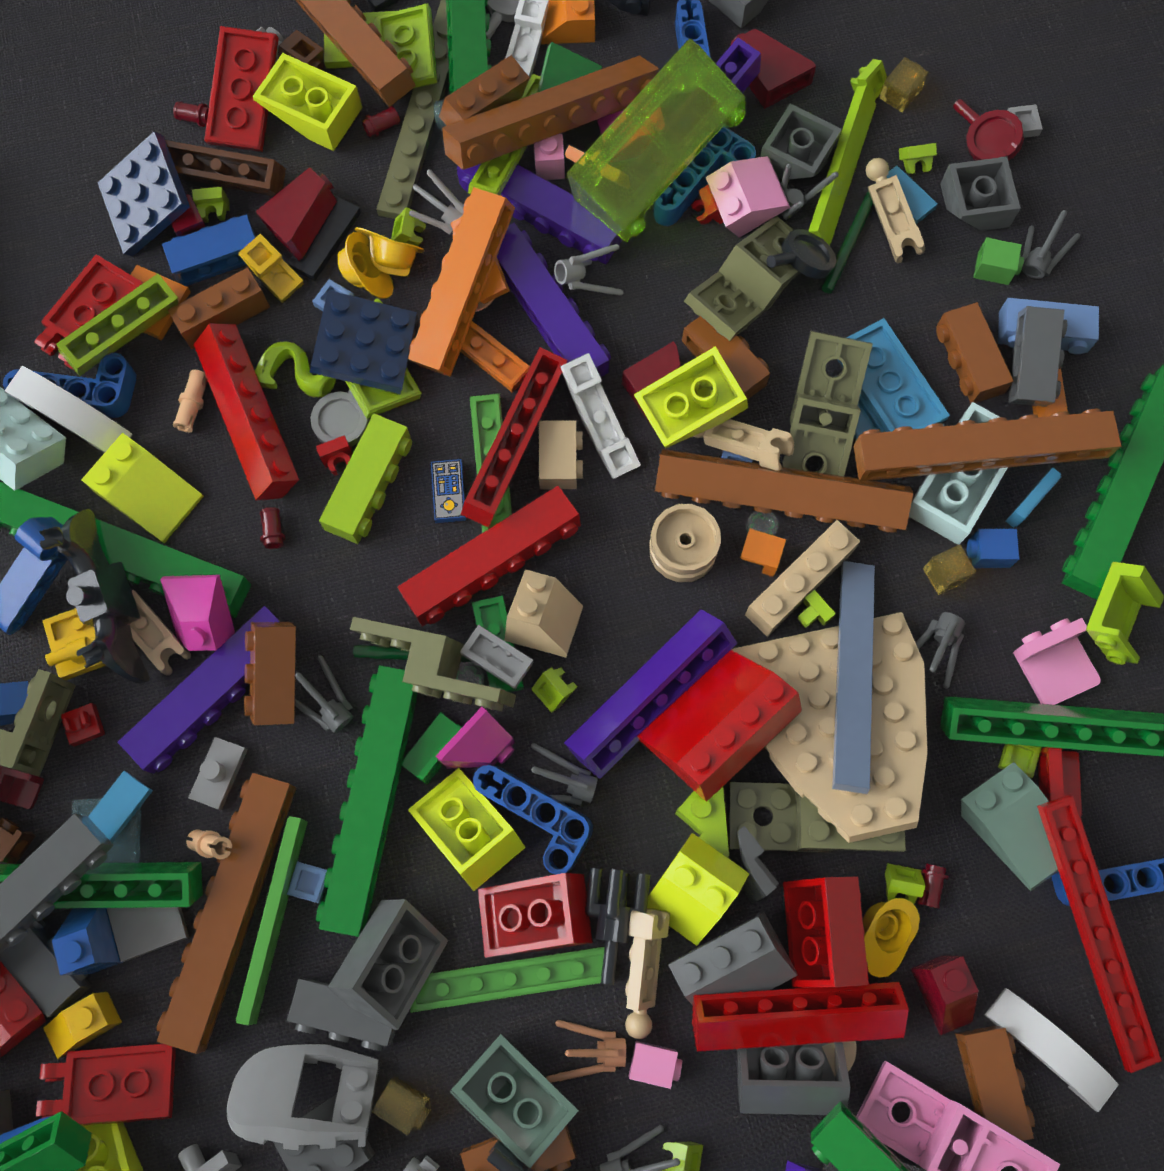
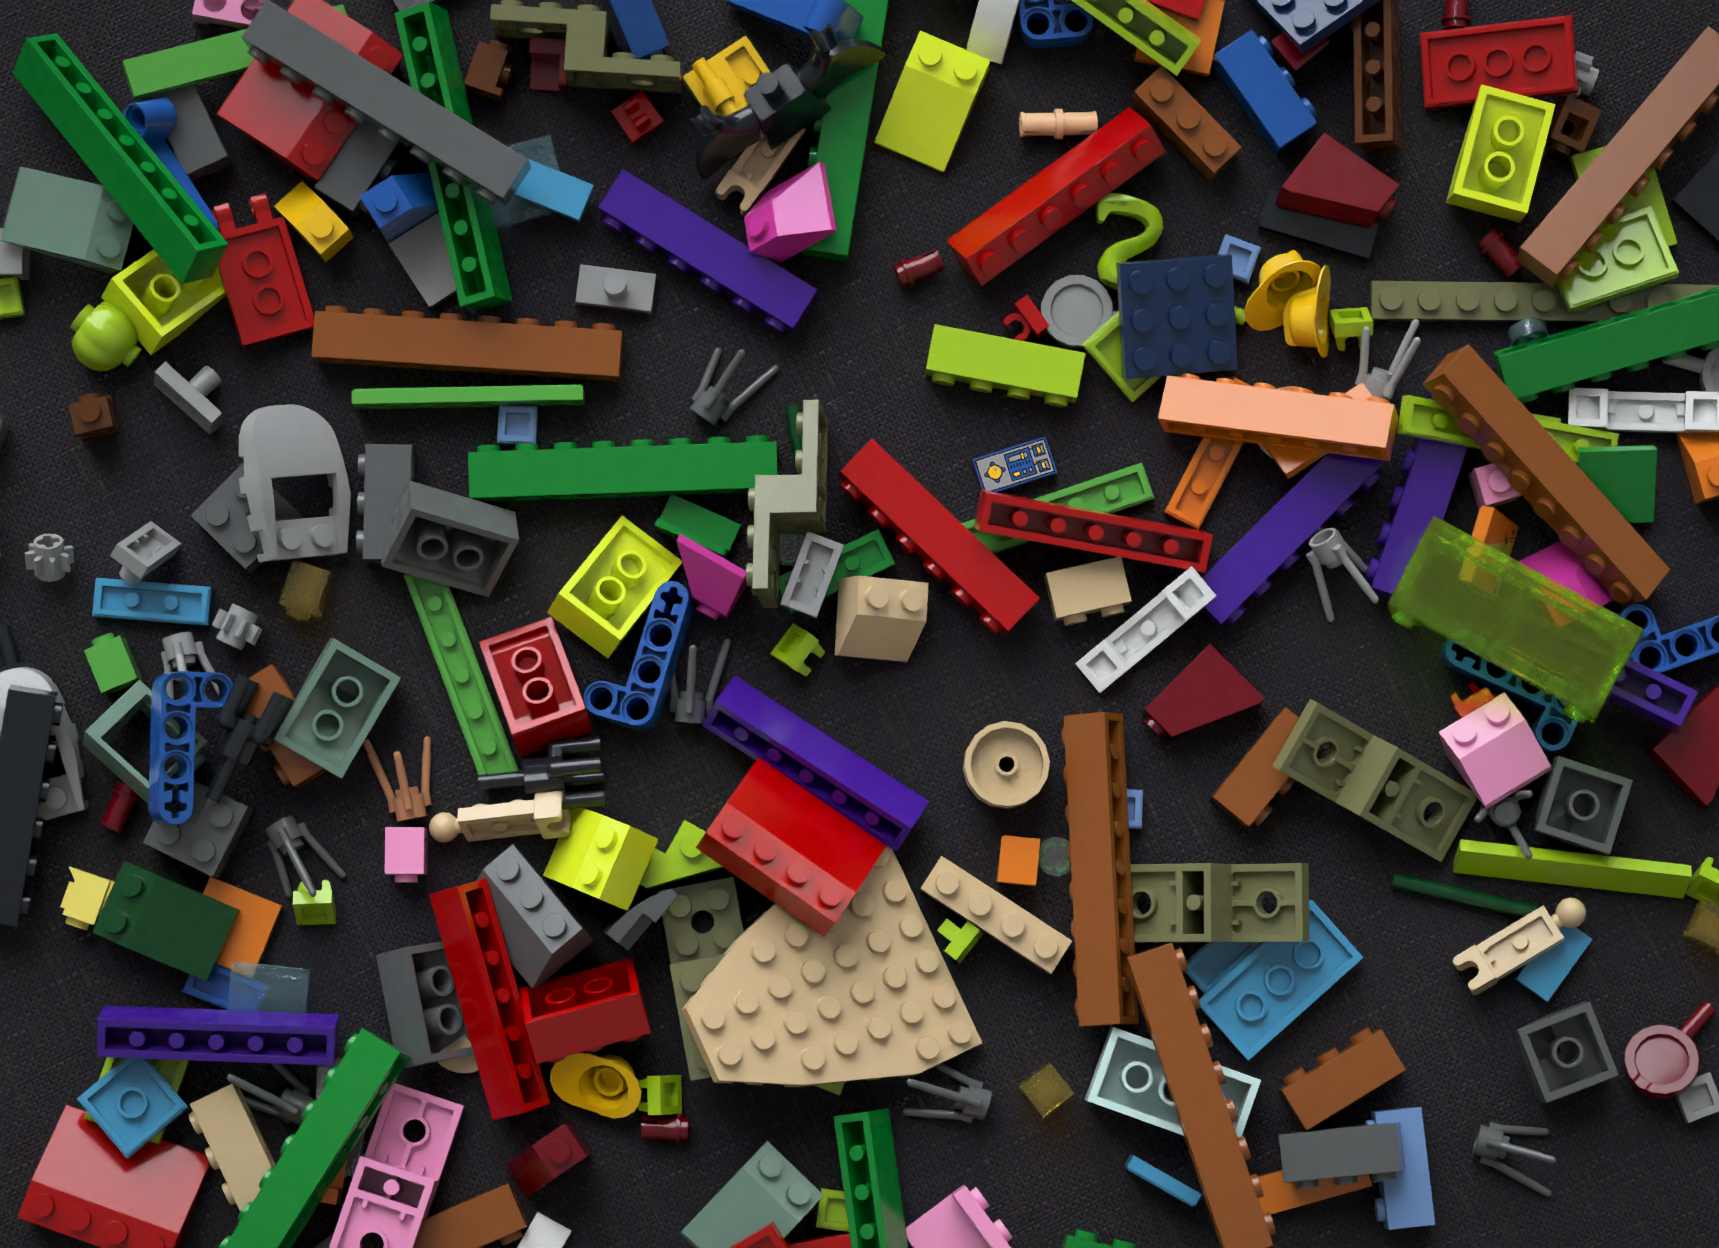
camera: 70 degrees right, 10 degrees up
light nougat pin [186,830,232,859] -> none
lime tile [192,187,230,223] -> none
yellow slope [238,234,304,303] -> none
dark orange brick [244,622,296,725] -> none
dark orange brick [439,55,530,126] -> none
neon yellow slope [634,346,748,448] -> none
tan plate [693,419,794,471] -> none
black piece [766,229,837,279] -> none
sand blue tile [832,561,875,794] -> none
lime tile [899,143,937,174] -> none
blue brick [966,529,1019,568] -> none
bright green brick [973,237,1024,285] -> none

